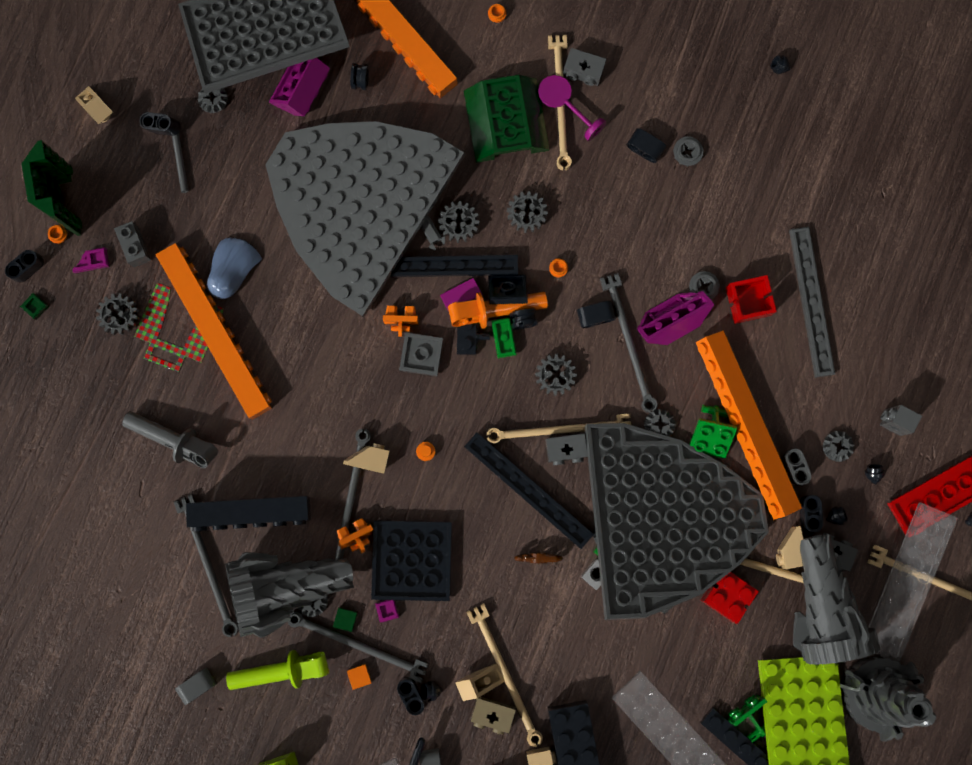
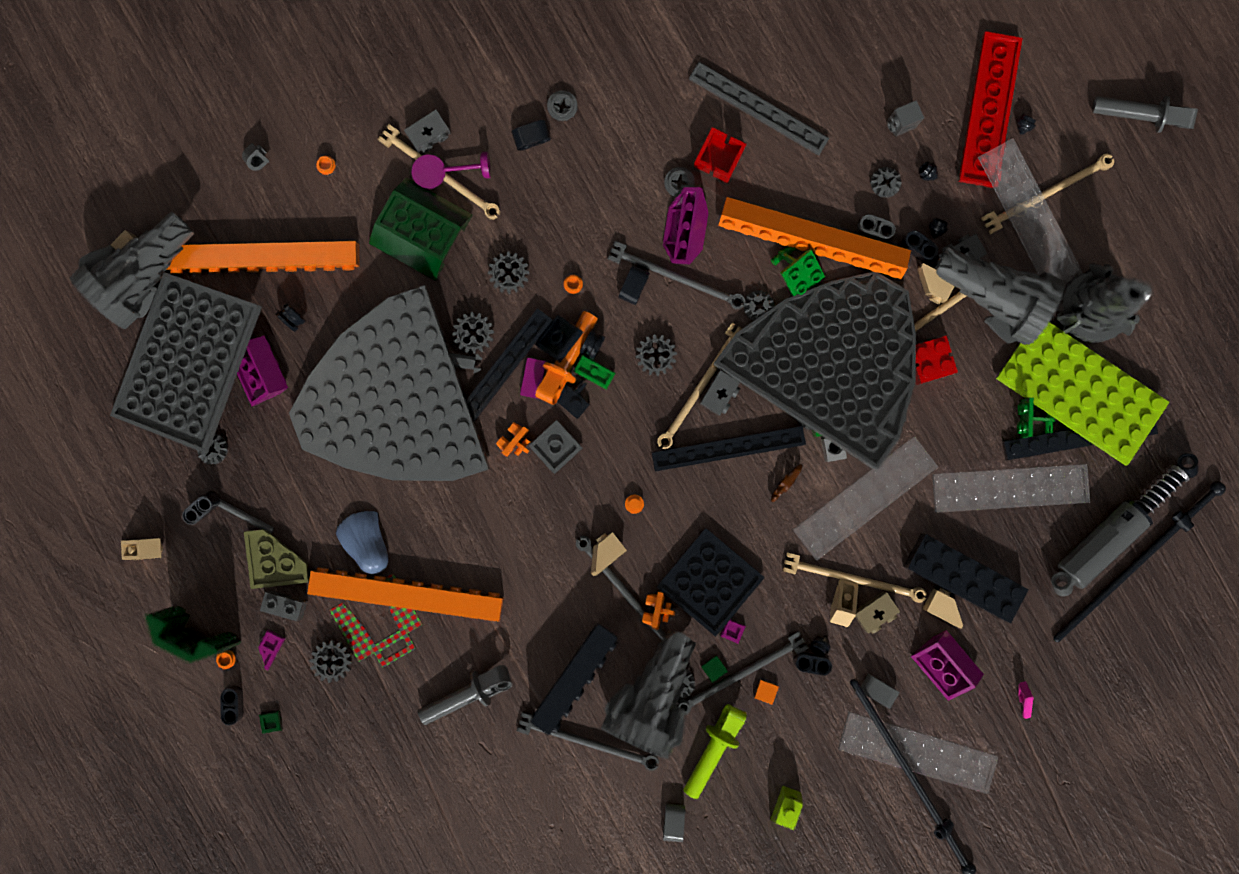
camera: 50 degrees left, 5 degrees up
none -> olive plate [244,529,310,589]
none -> clear plate [793,437,938,560]

